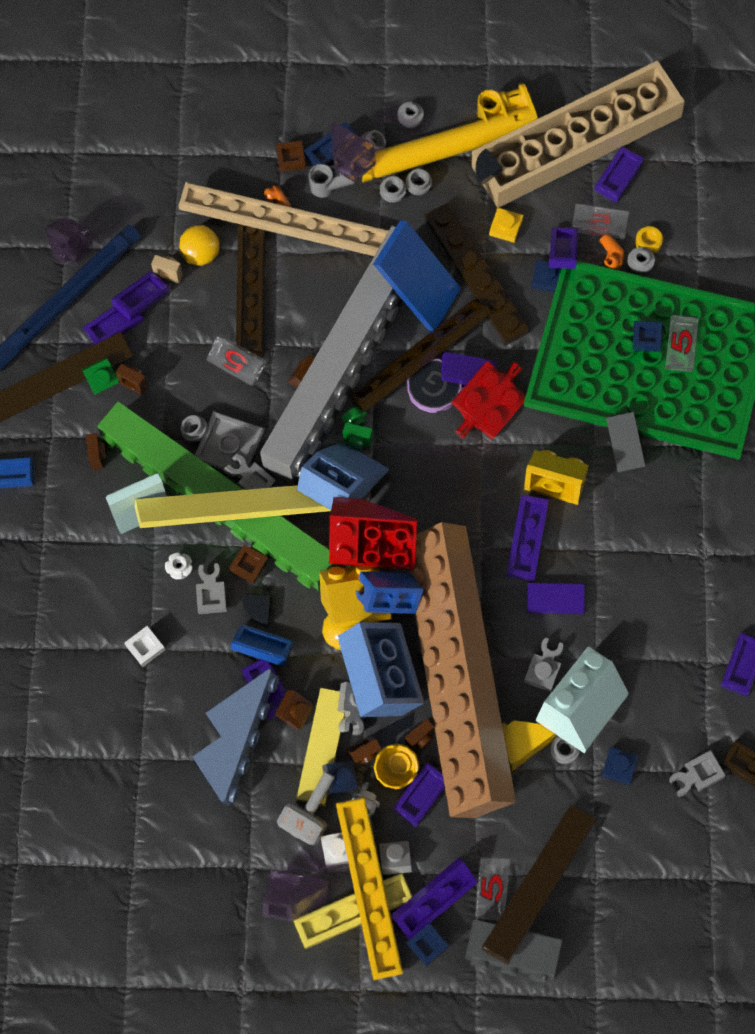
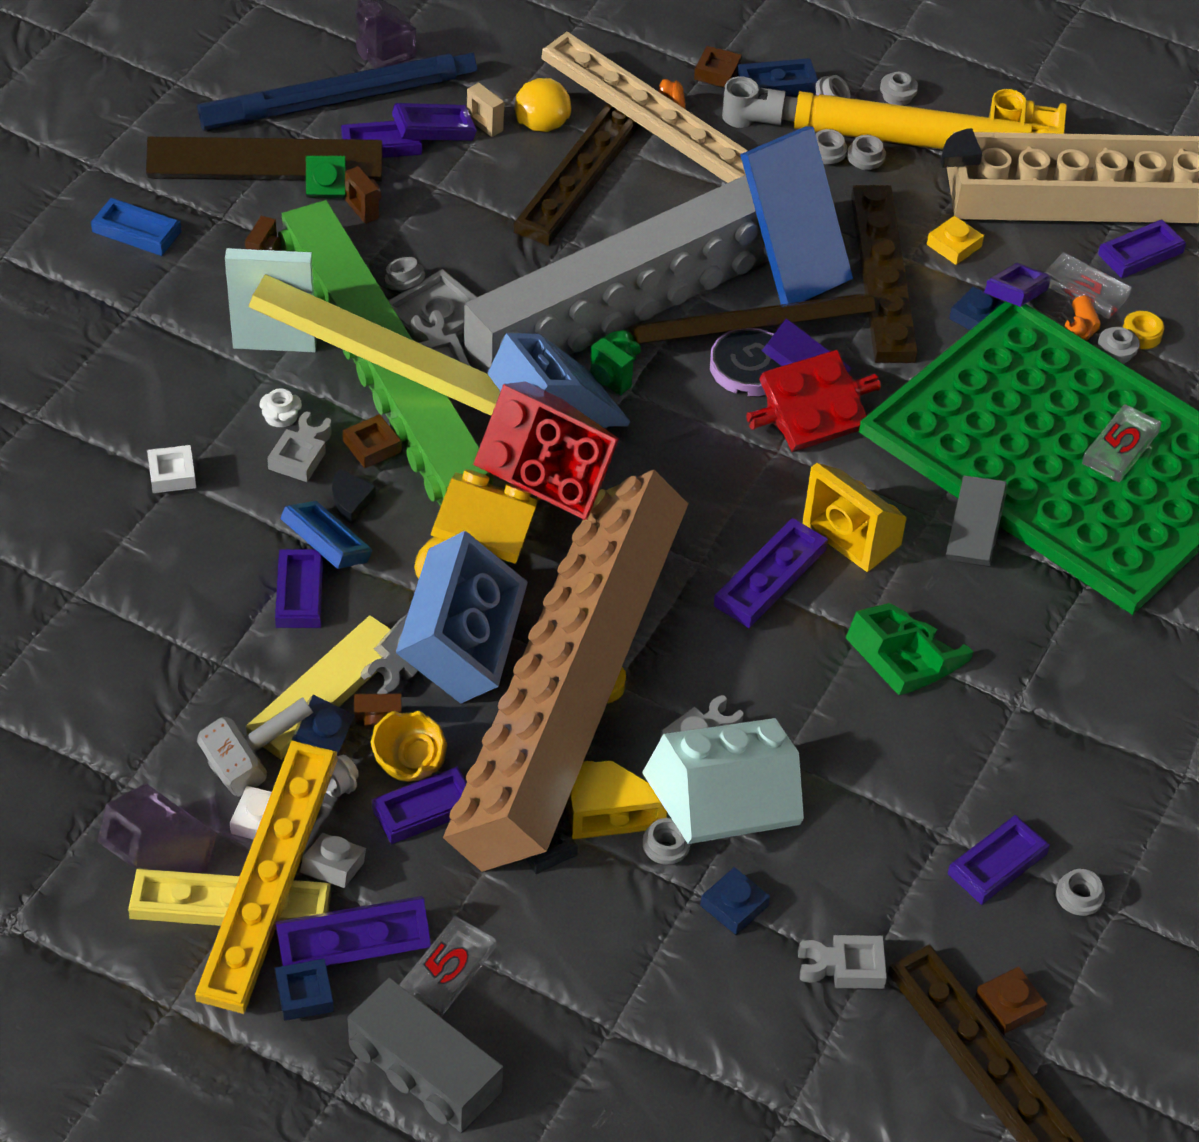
camera: 20 degrees right, 20 degrees down
sand blue slope [192,669,279,806] -> none
clear tile [206,335,266,386] -> none
reddish brown plate [275,689,314,730] -> none
clear purple slope [330,122,376,183] -> none
blue hinge [356,571,424,614] -> none
reddish brown plate [405,718,435,752] -> none
dark brown tile [482,805,596,965] -> none
dark purple tile [527,583,584,614] -> none
dark blue plate [632,321,662,352] -> none
none -> green slope [845,603,974,696]

